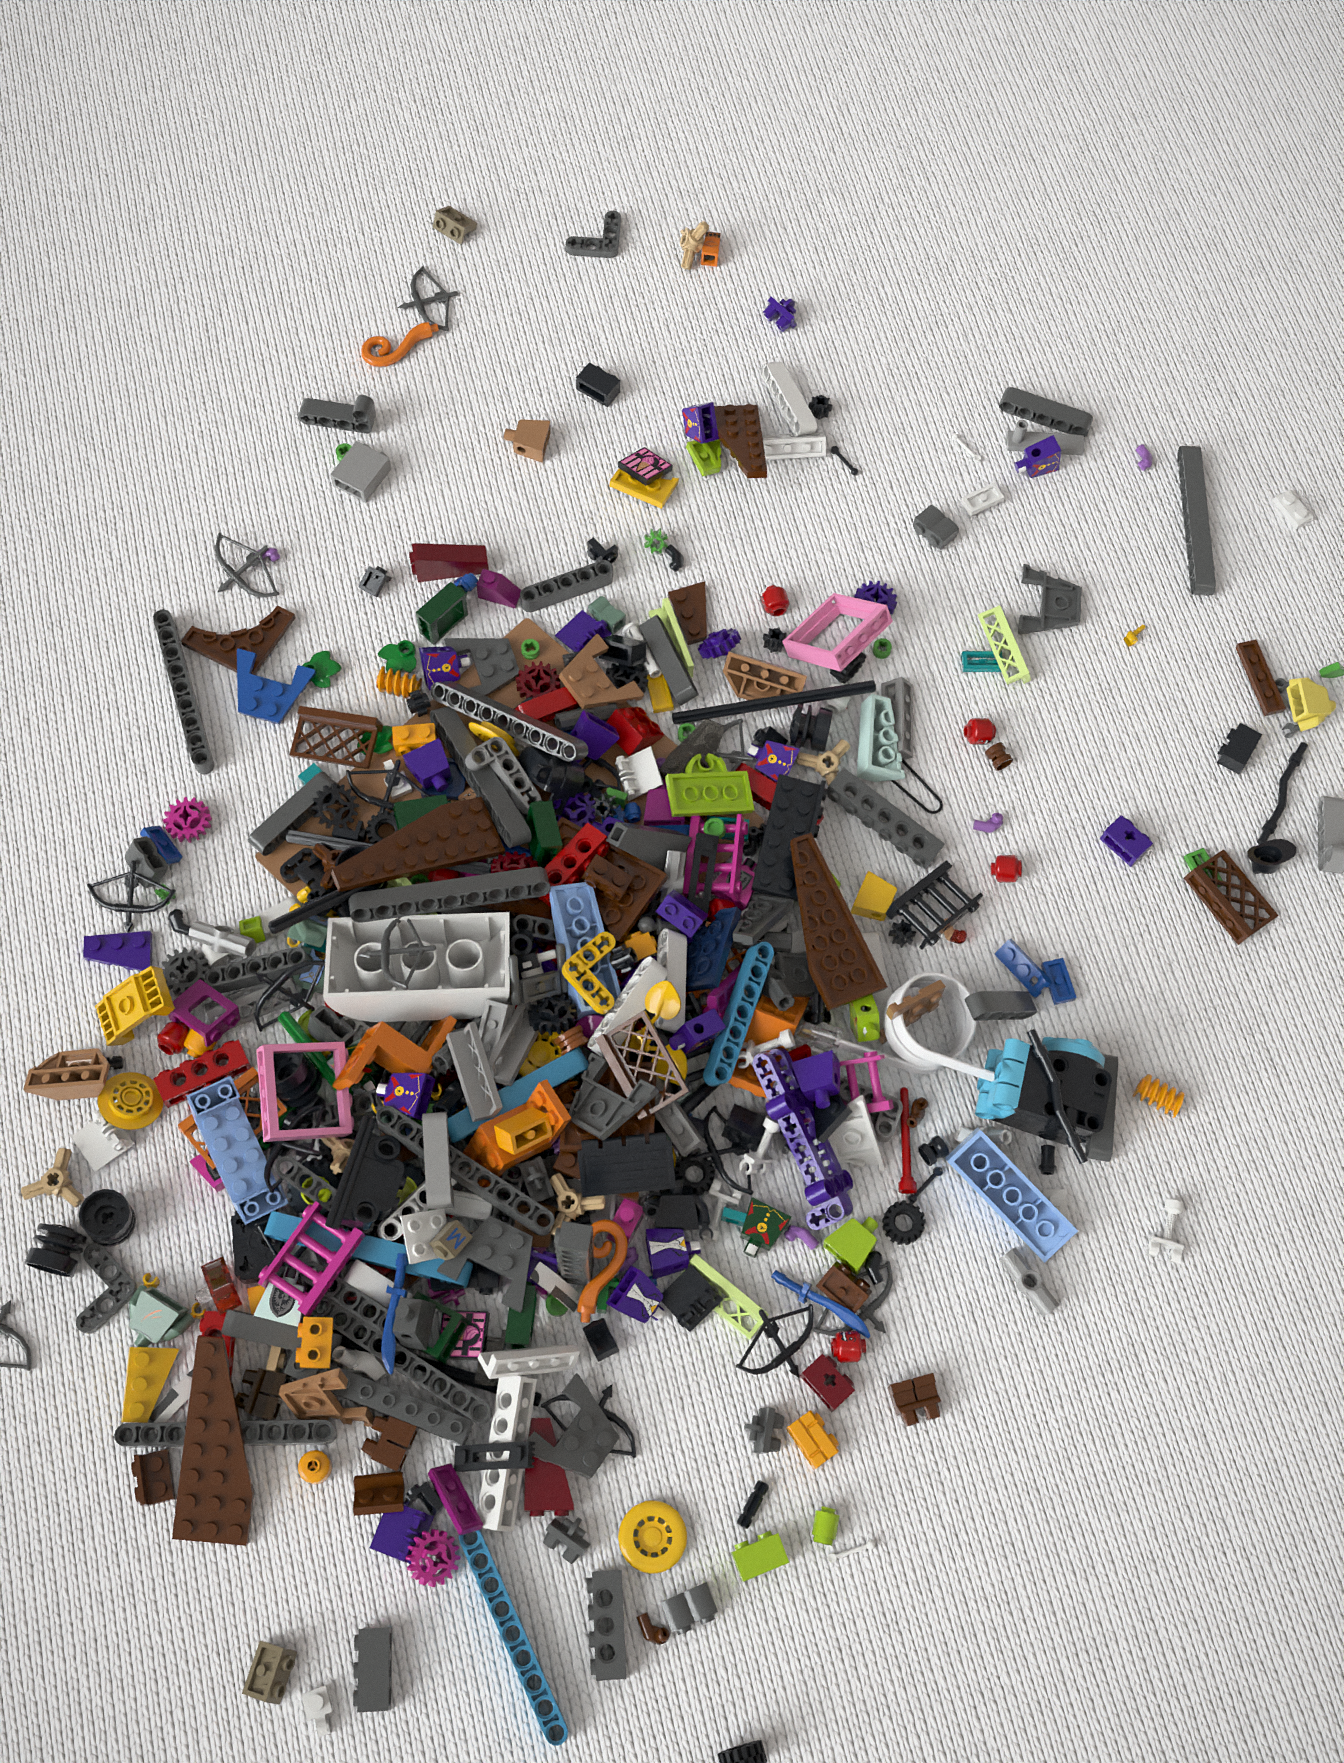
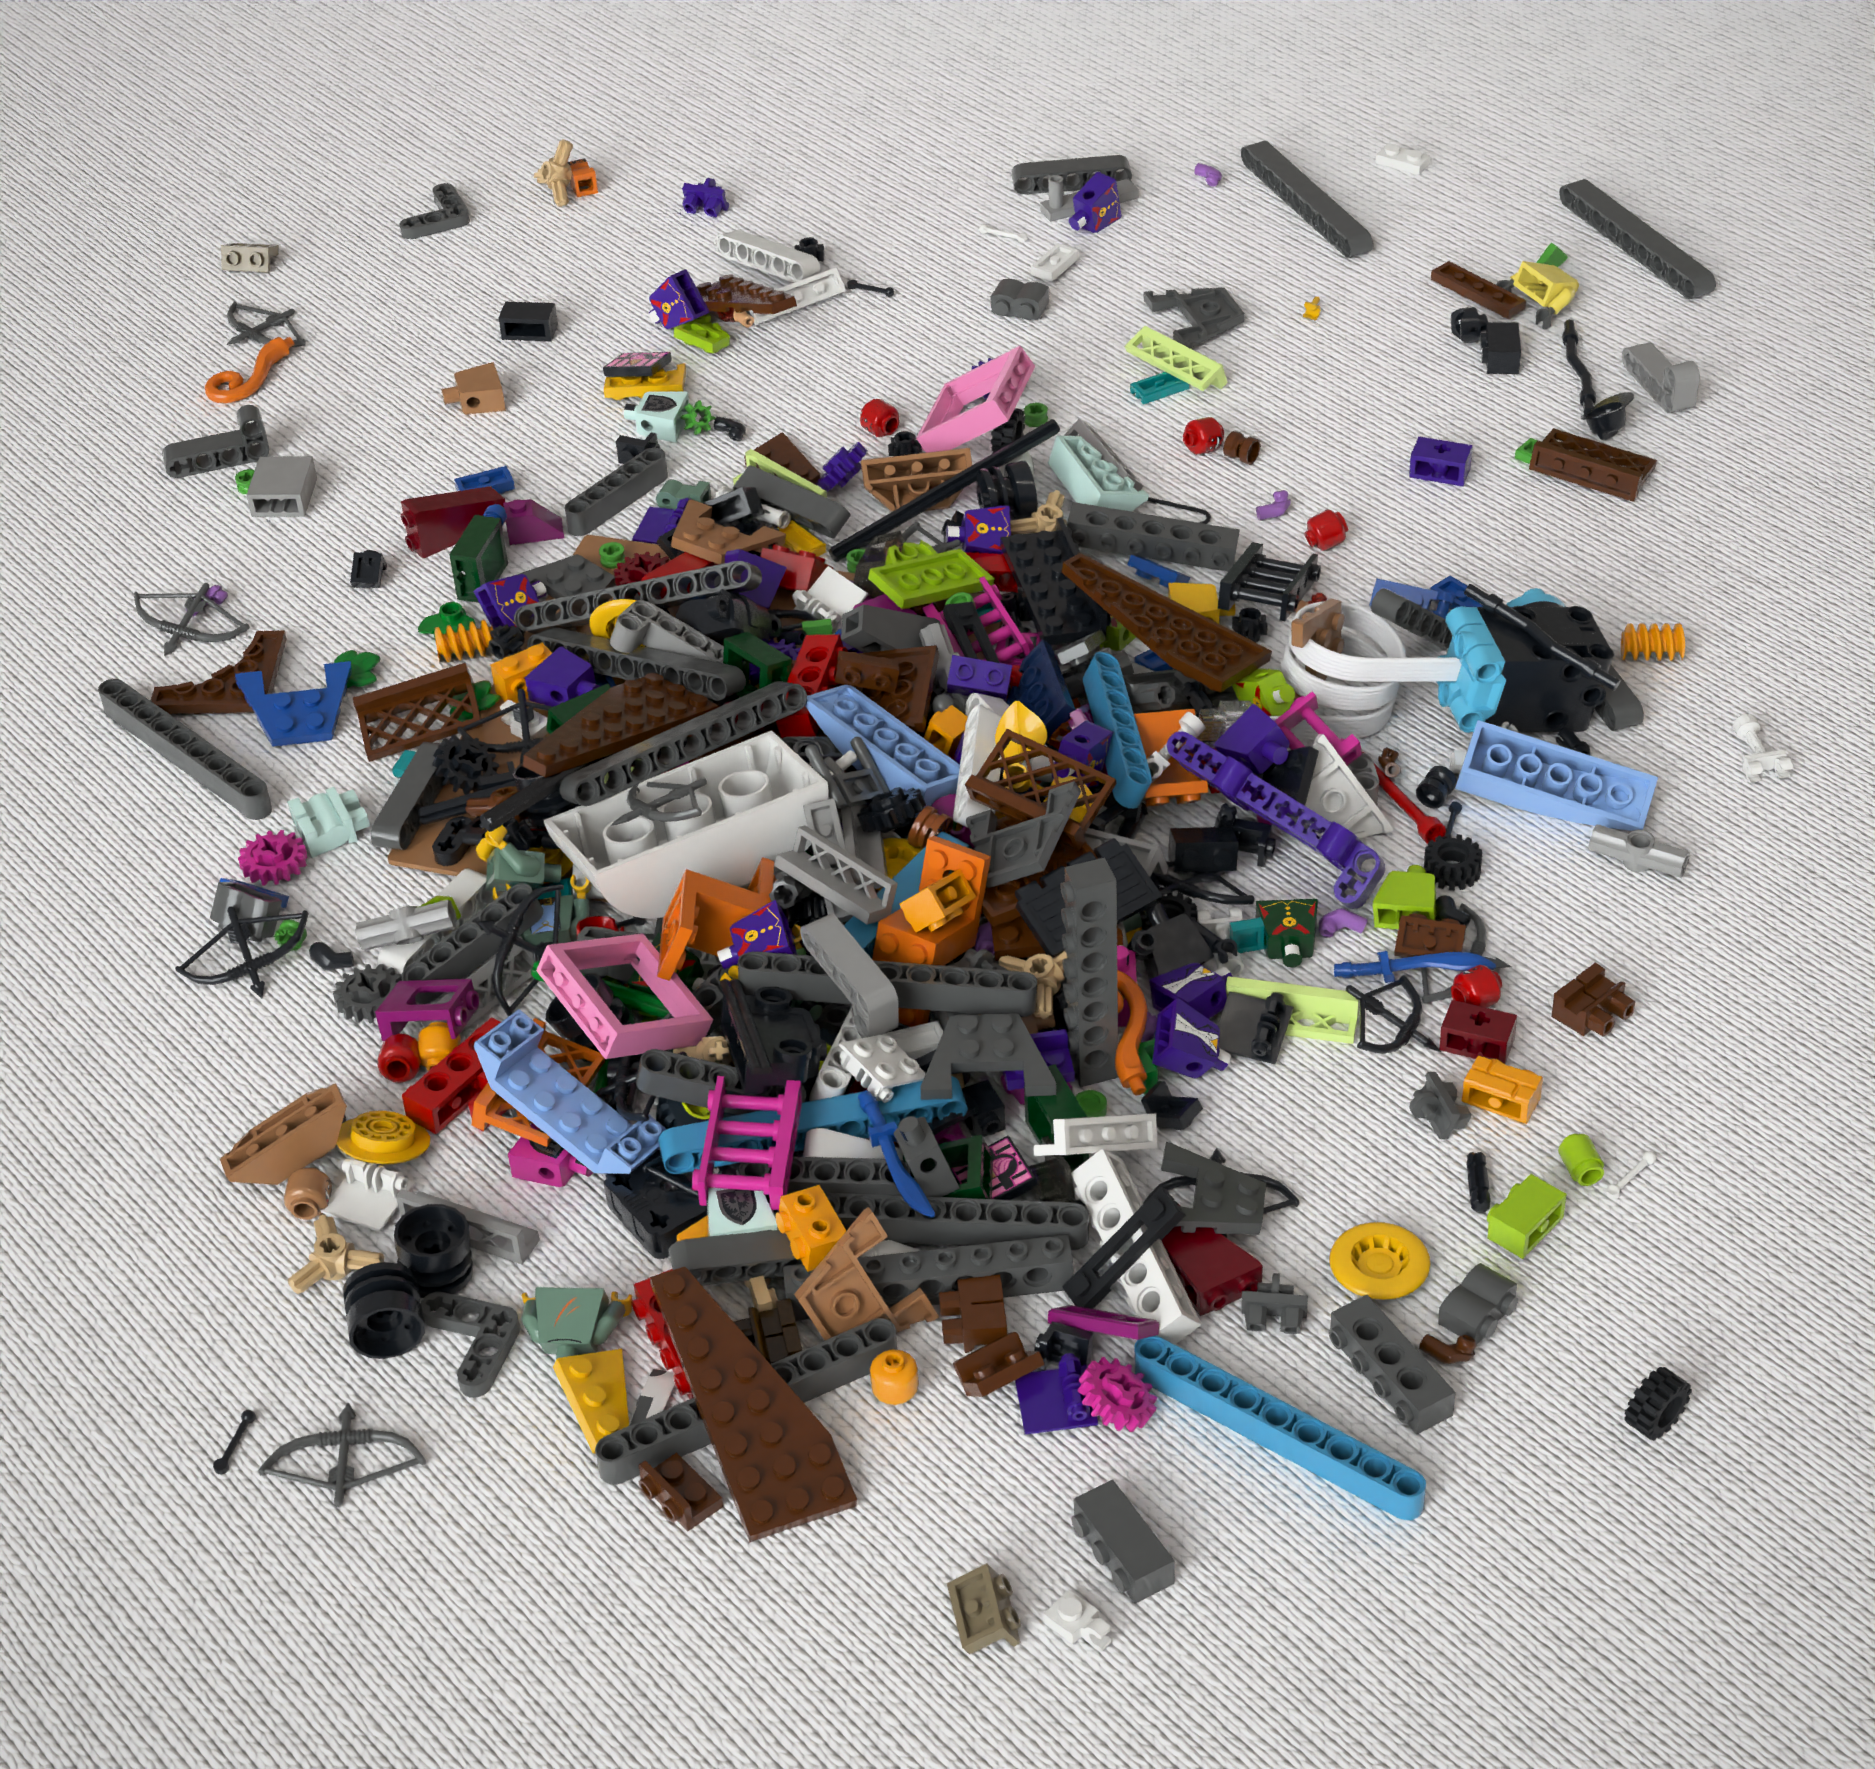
camera: 20 degrees left, 25 degrees down
dark purple wing [83,931,152,971] -> none
yellow plate [95,966,175,1046] -> none
clear red piece [194,1256,243,1315] -> none
dark tan brick [429,1220,473,1261] -> none
white sticker [530,1262,580,1313] -> none
yellow beam [562,932,616,1014] -> none
black gear [591,792,620,820] -> none
black gear [610,944,638,974] -> none
white bar [740,1115,781,1175] -> none
none -> medium nougat head [284,1168,332,1220]
none -> light aqua hips [287,787,370,858]
none -> light grey fence [396,1189,540,1265]
none -> blue plate [454,466,515,494]
none -> light aqua torso [624,392,689,442]
none -> blue plate [1127,555,1191,588]
none -> black piece [1451,307,1488,343]

